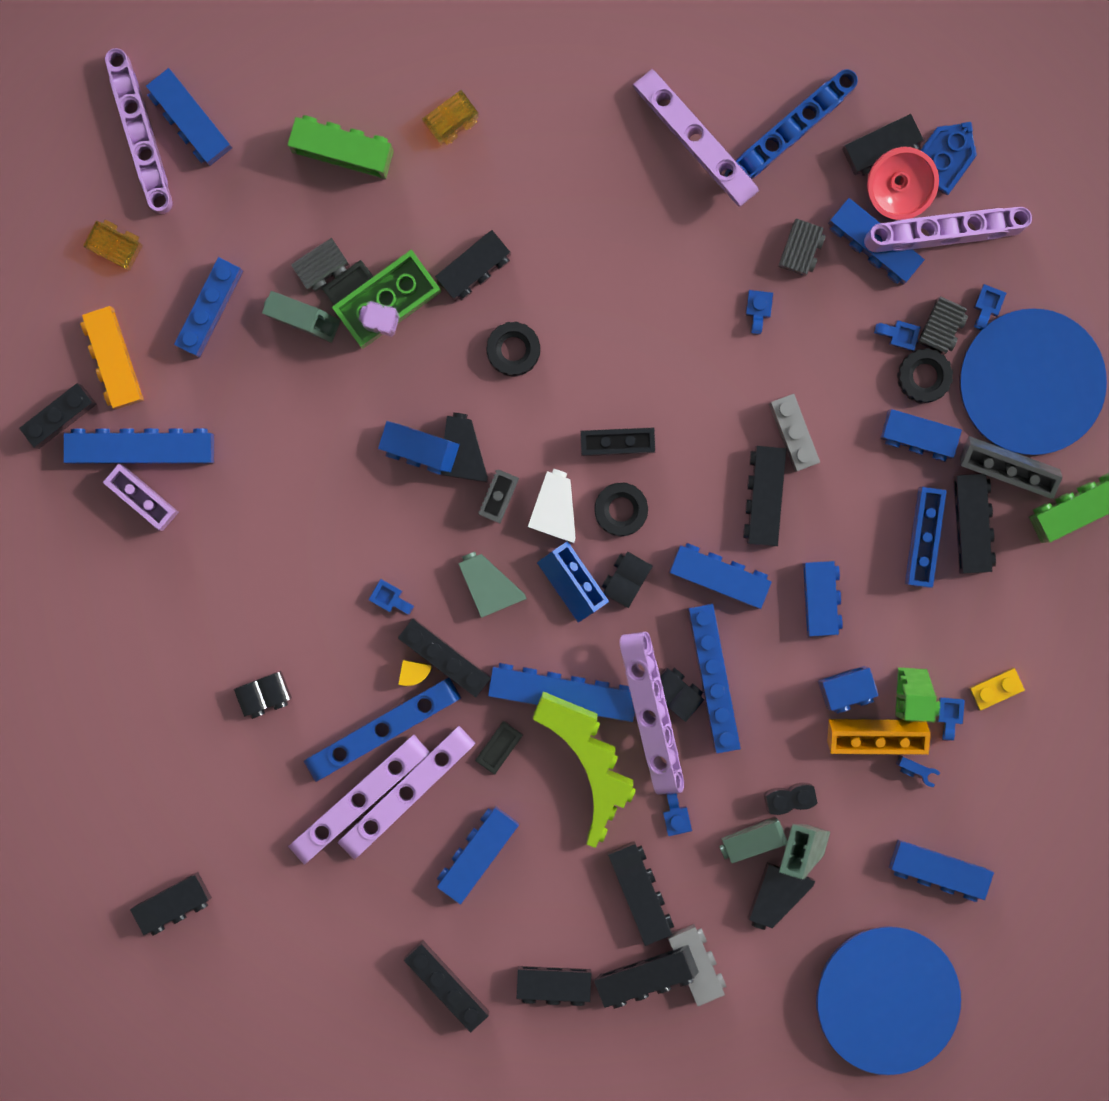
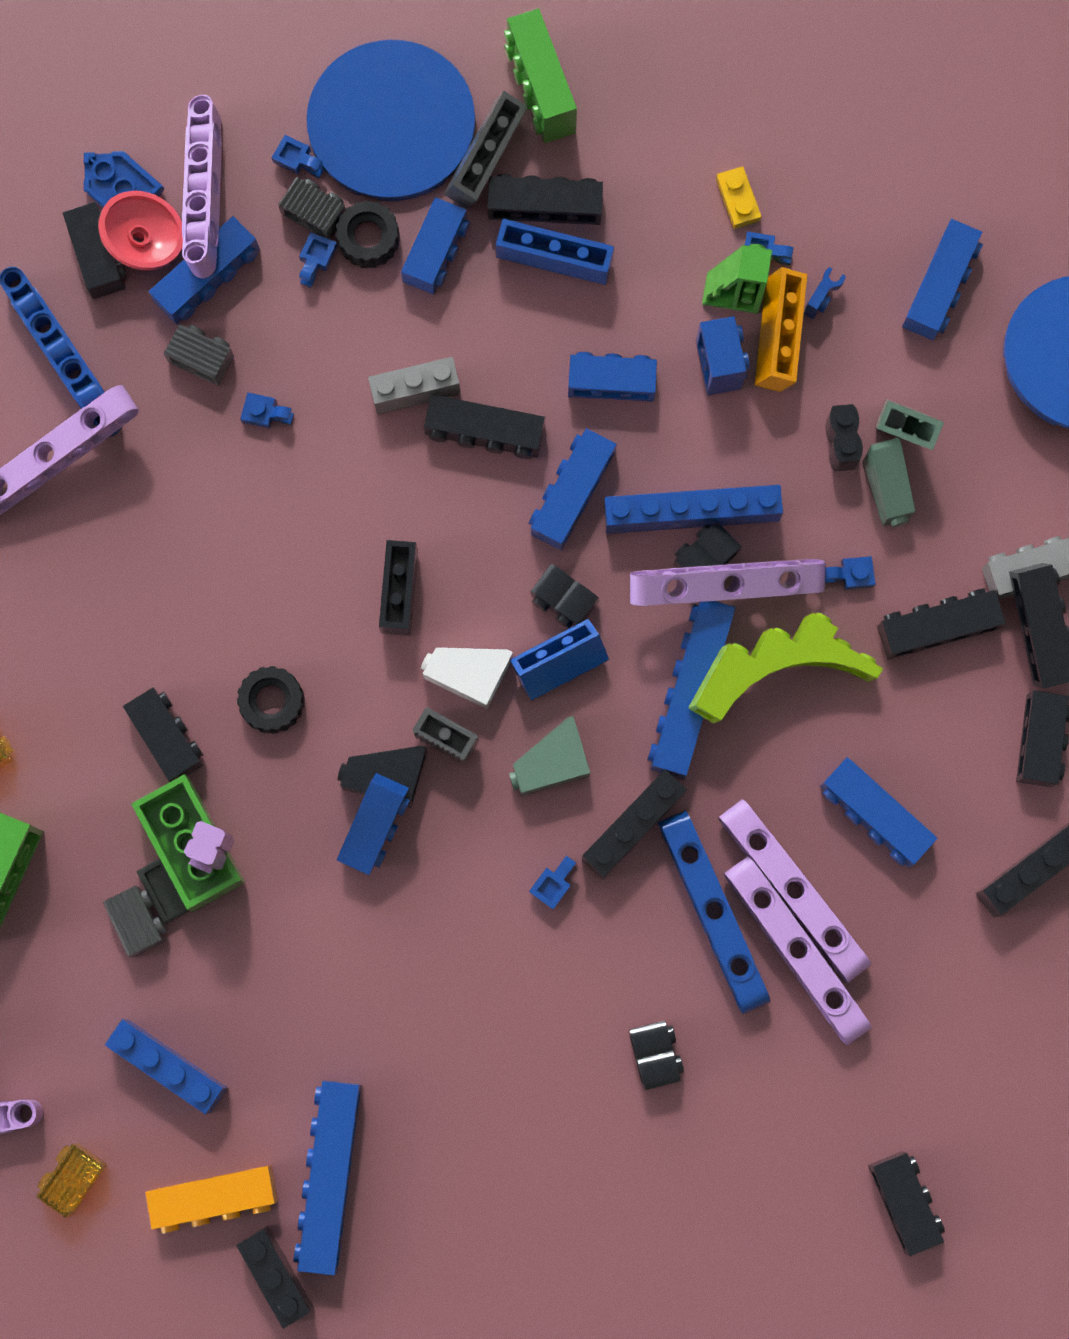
camera: 80 degrees left, 10 degrees down
lavender brick [103,464,179,531] -> none
sand green slope [262,291,341,343] -> none
yellow brick [398,660,433,686] -> none
pearl dark grey tile [475,721,523,775] -> none
black tyre [594,482,648,536] -> none
black slope [748,862,815,930] -> none

